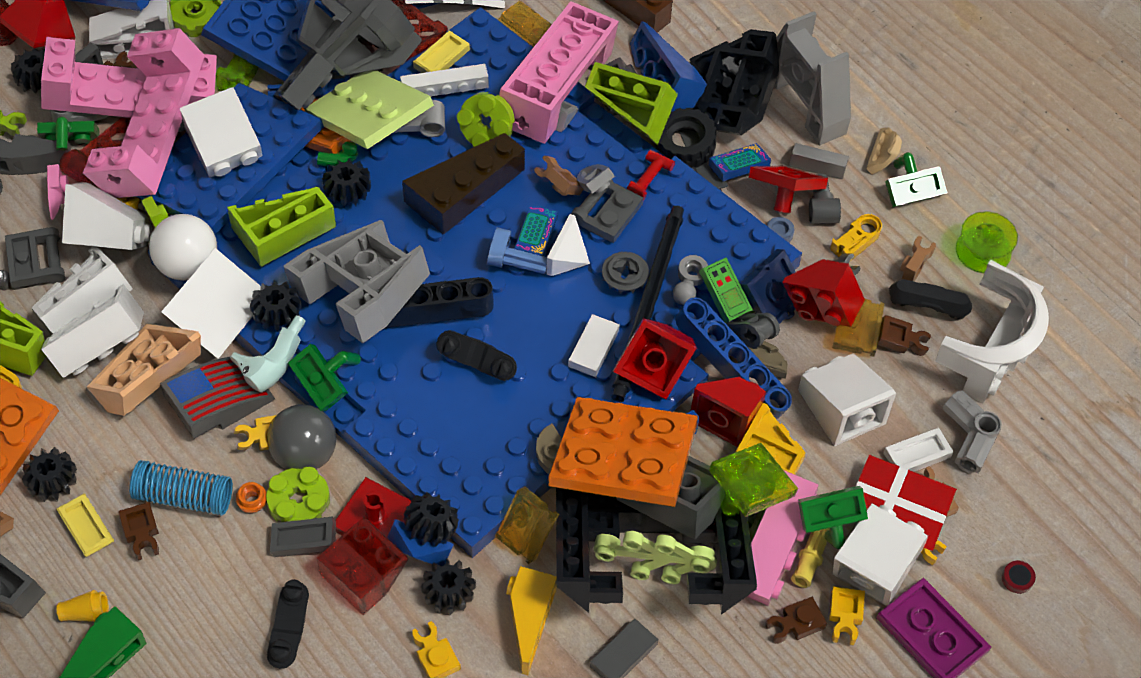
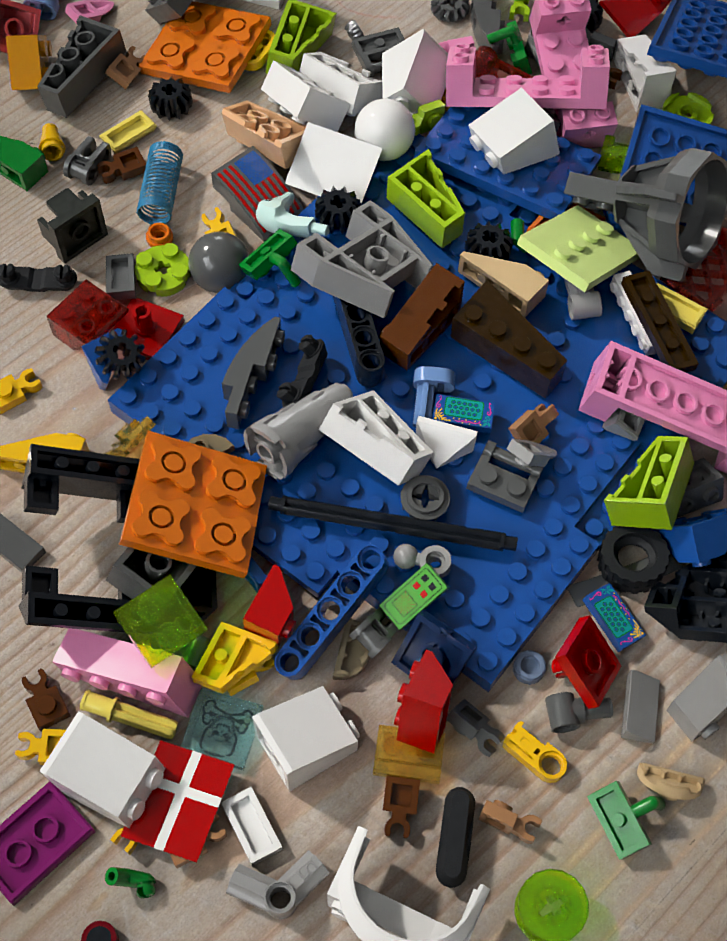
camera: 85 degrees right, 5 degrees up
black gear [421,558,476,615] -> none
lime plate [457,92,515,147] -> none
white tile [568,314,620,377] -> none
yellowish green plant [593,531,717,584] -> none
red slope [613,318,697,399] -> none
red piece [627,150,675,201] -> none
green plate [798,486,868,549] -> none
none -> pearl dark grey panel [37,188,108,264]
none -> dark grey piece [63,136,111,186]
none -> green arm [105,867,156,899]
none -> clear light blue tile [181,688,264,771]
none -> dark grey slope [222,317,285,429]
none -> light grey cone [244,383,353,480]
none -> white wedge [319,390,434,486]
none -> reddish brown wedge [379,263,465,371]
none -> tan slope [458,251,549,317]
none -> dark brown plate [621,270,699,372]

